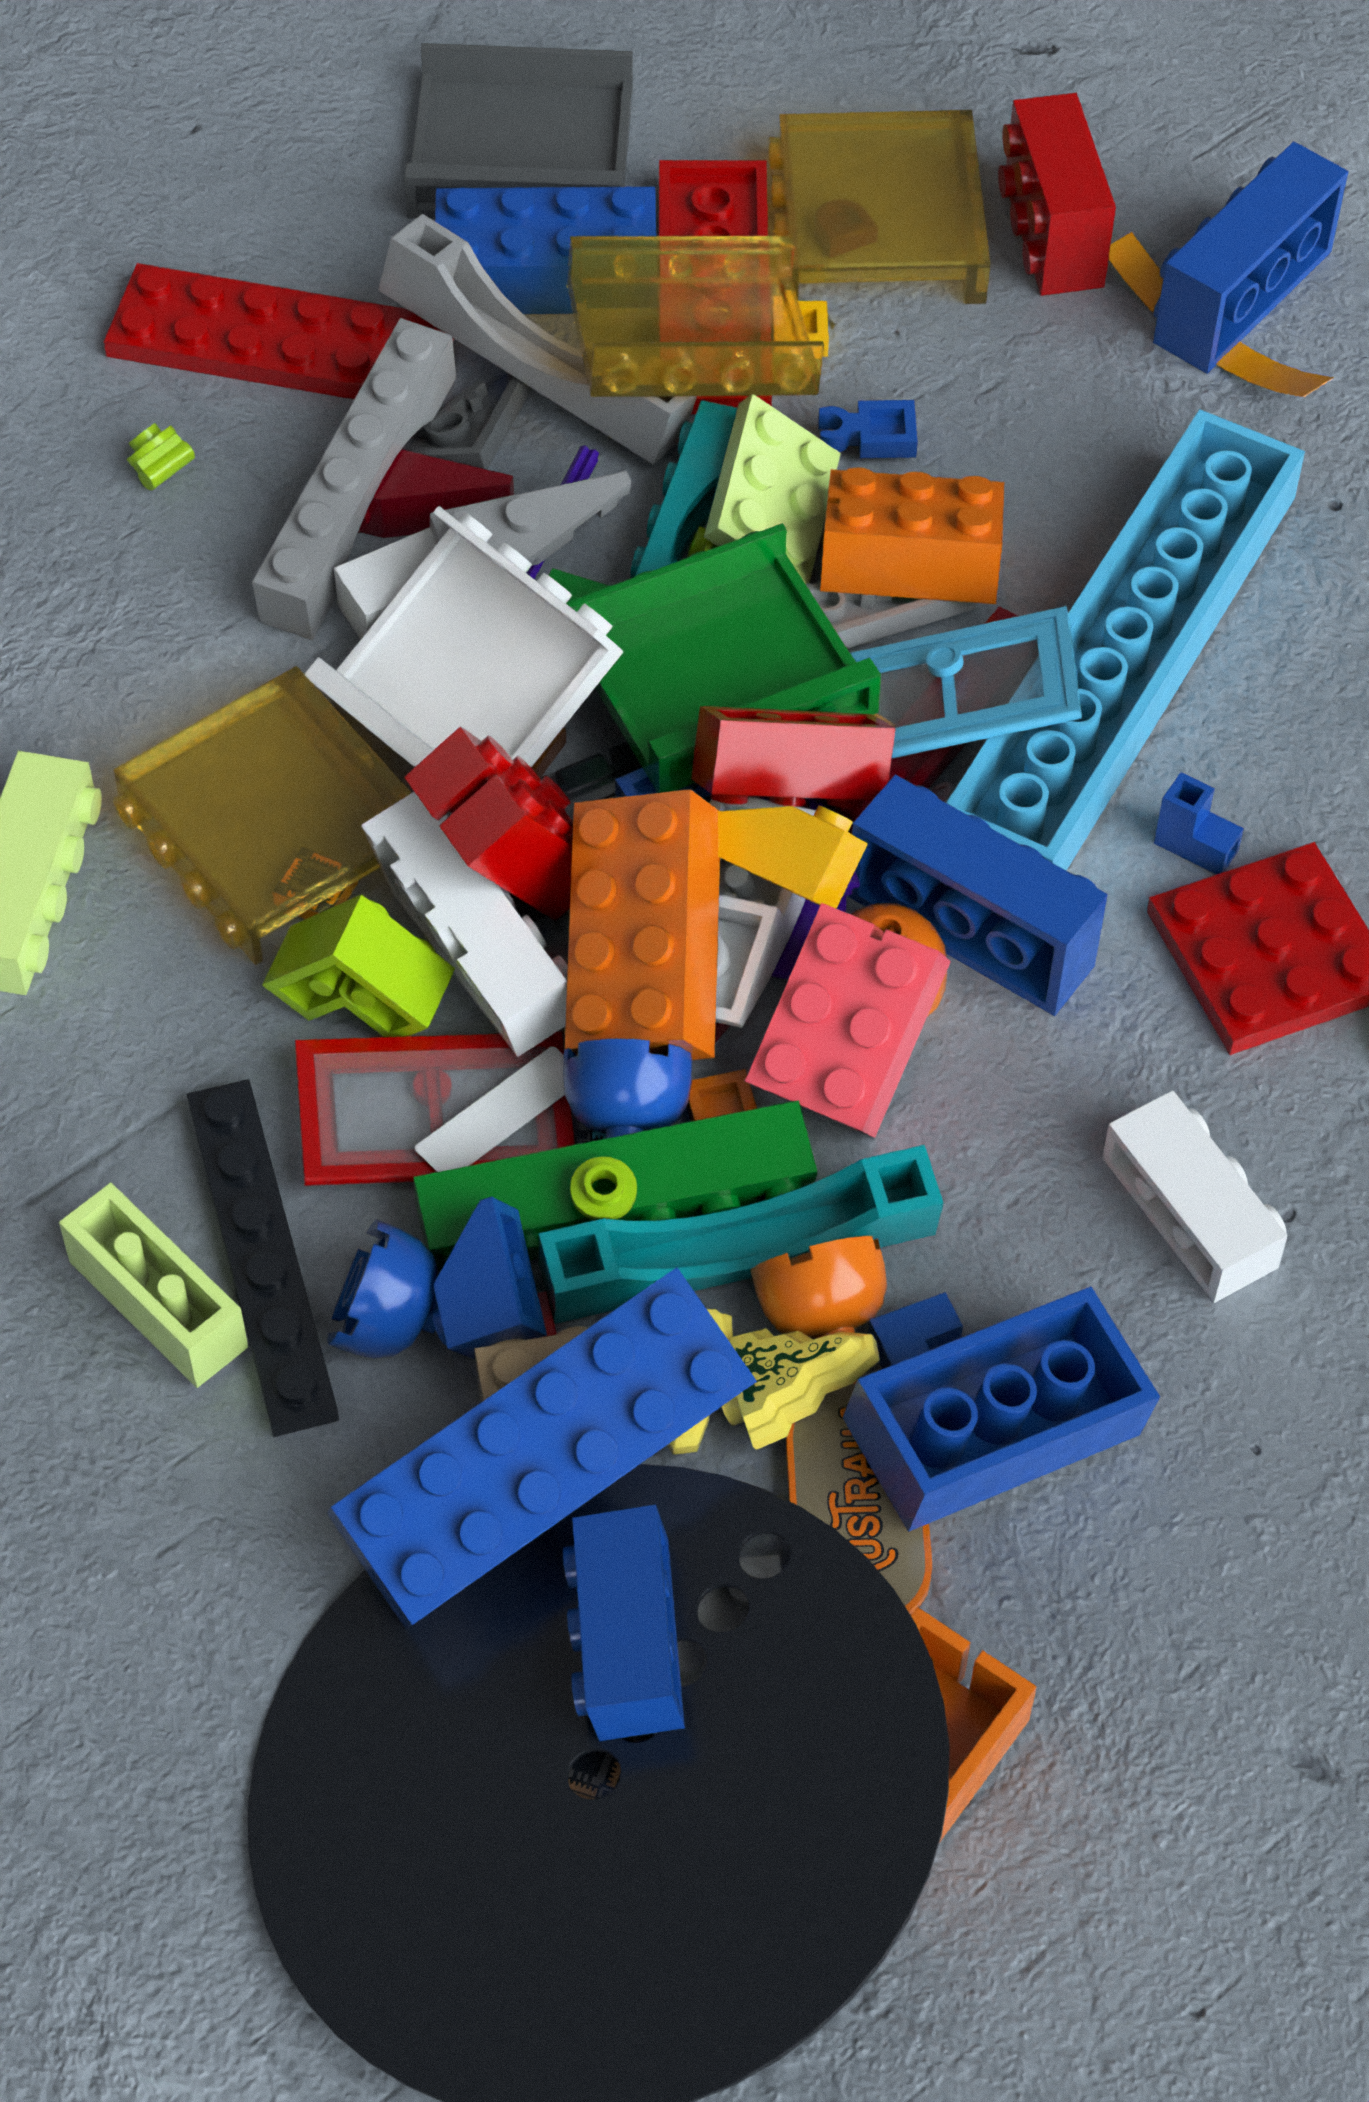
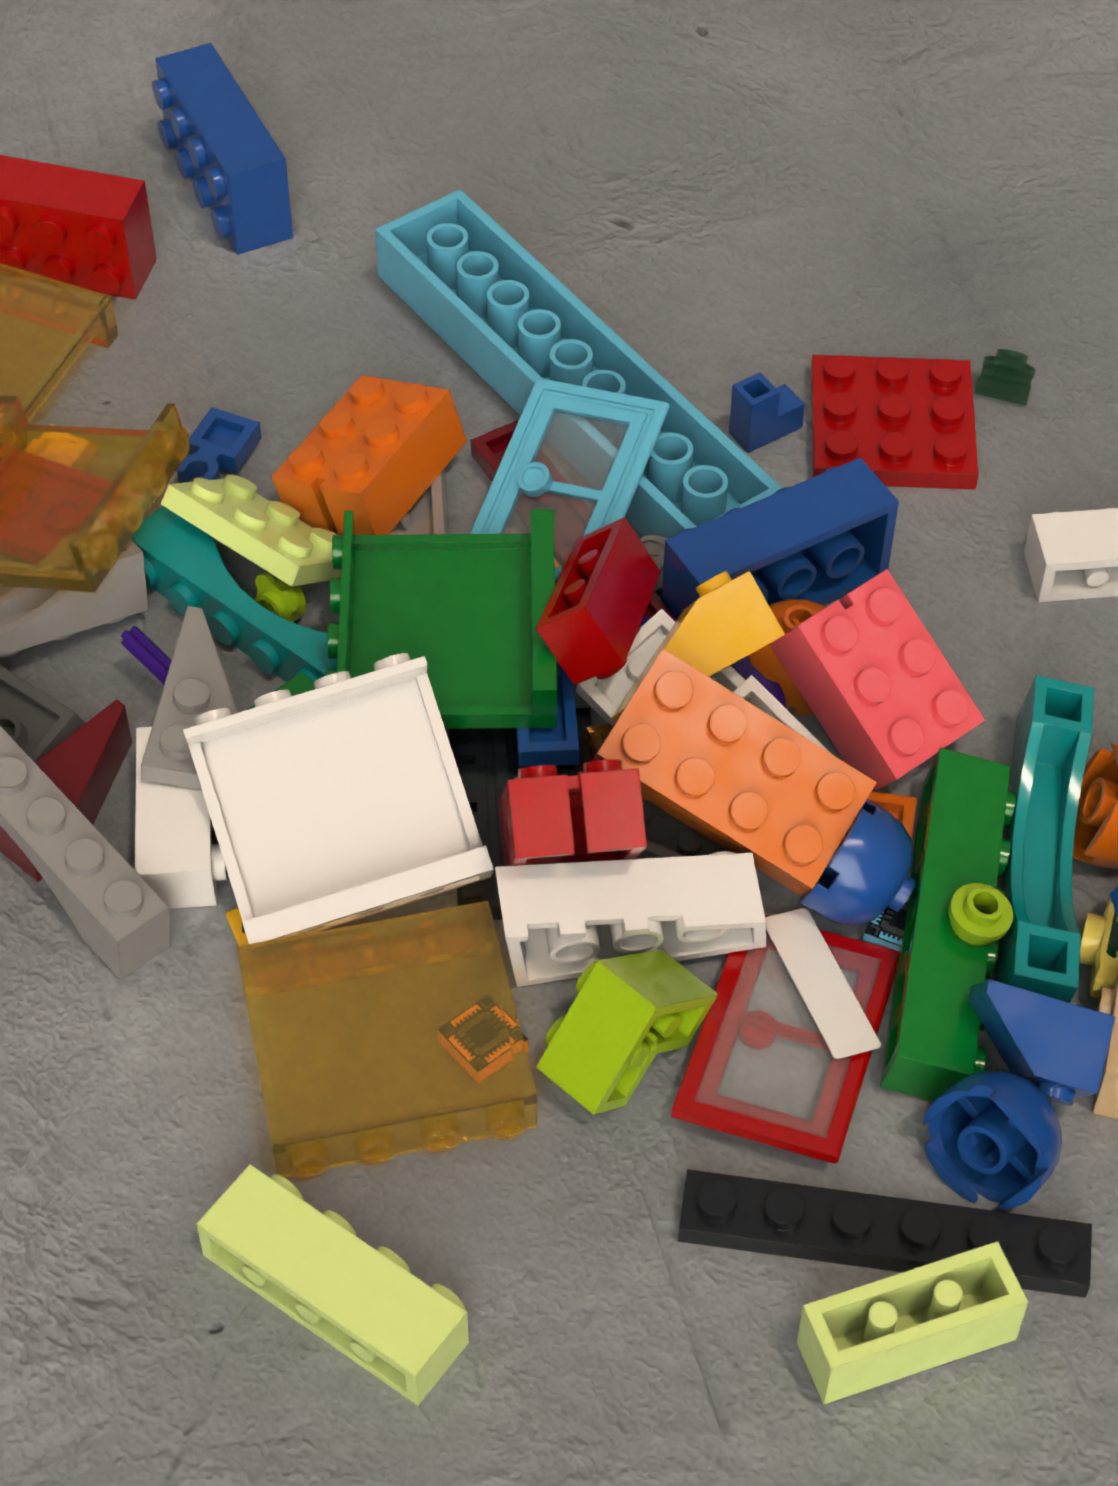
camera: 65 degrees left, 5 degrees down
light orange sticker [1109,232,1334,397] -> none

